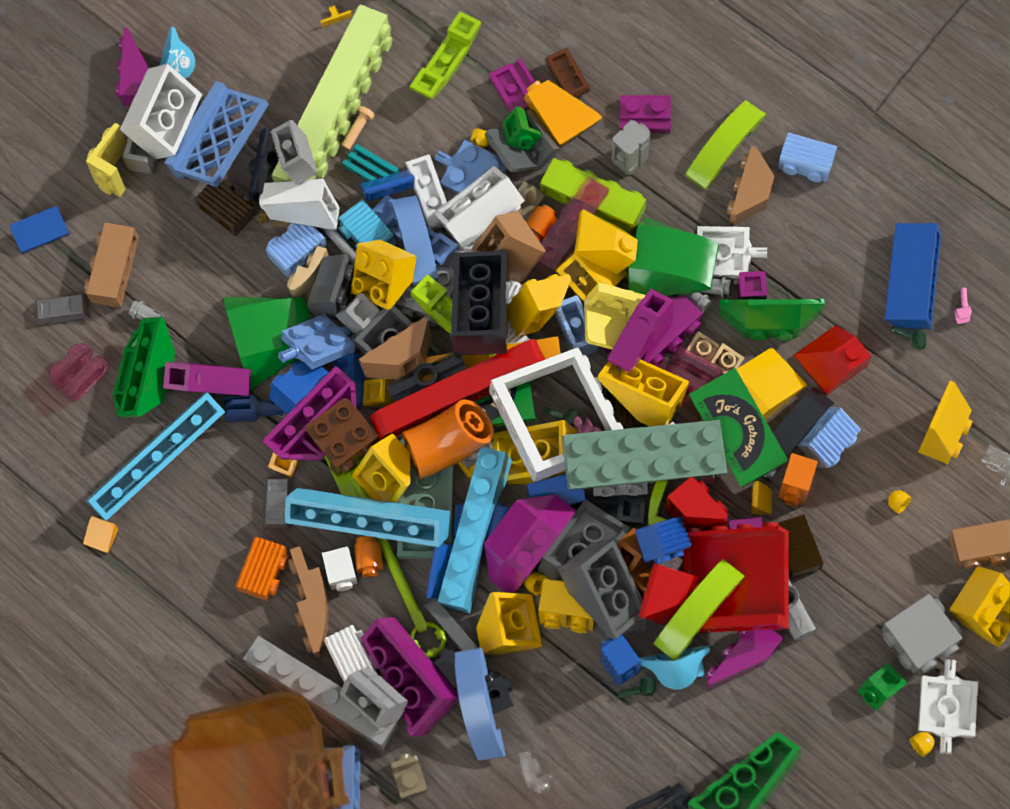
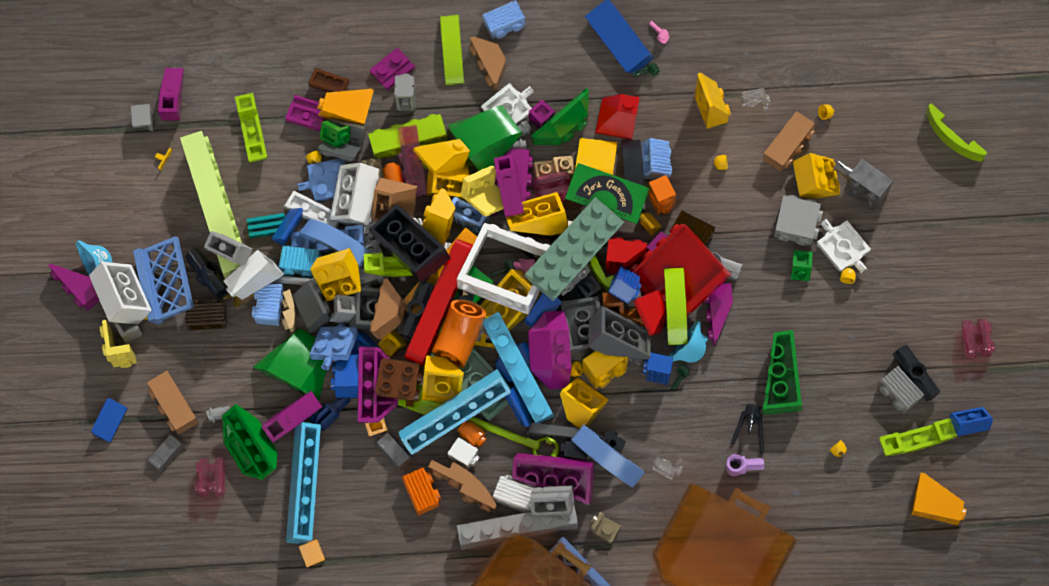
camera: 45 degrees left, 0 degrees up
light nougat piece [341,106,375,150] -> none

